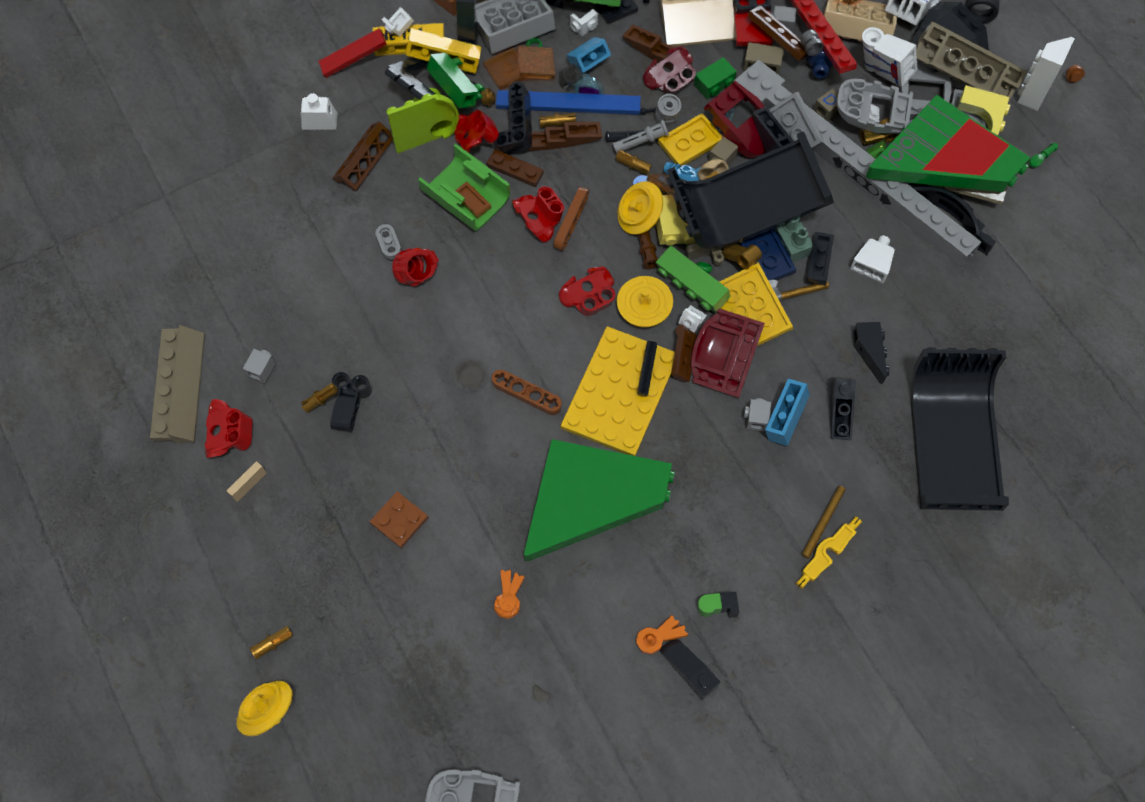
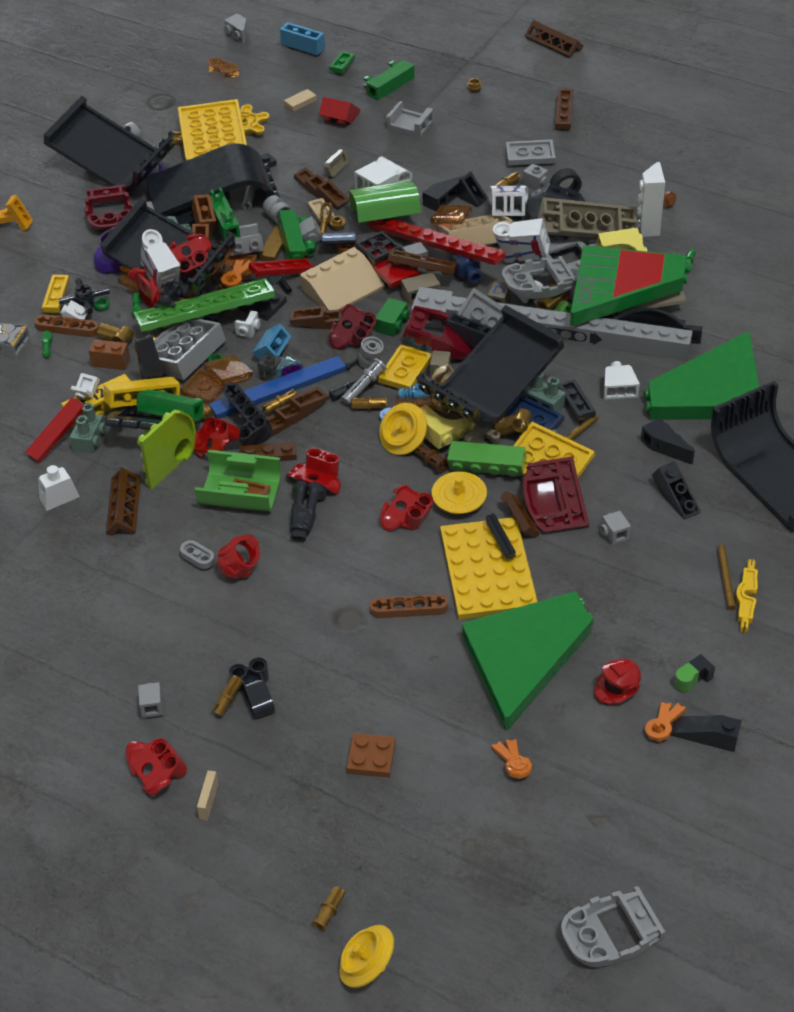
camera: 30 degrees left, 20 degrees down
dark tan slope [150,325,205,443] -> none
dark orange beam [554,187,589,251] -> none
white bracket [678,305,707,333] -> none
dark azure brick [765,379,810,446] -> none
flat silver wheel [800,30,824,56] -> none
none -> sand green brick [69,403,106,453]
none -> black piece [290,481,327,541]
none -> red helmet [594,658,642,705]
none -> green slope [645,332,759,420]

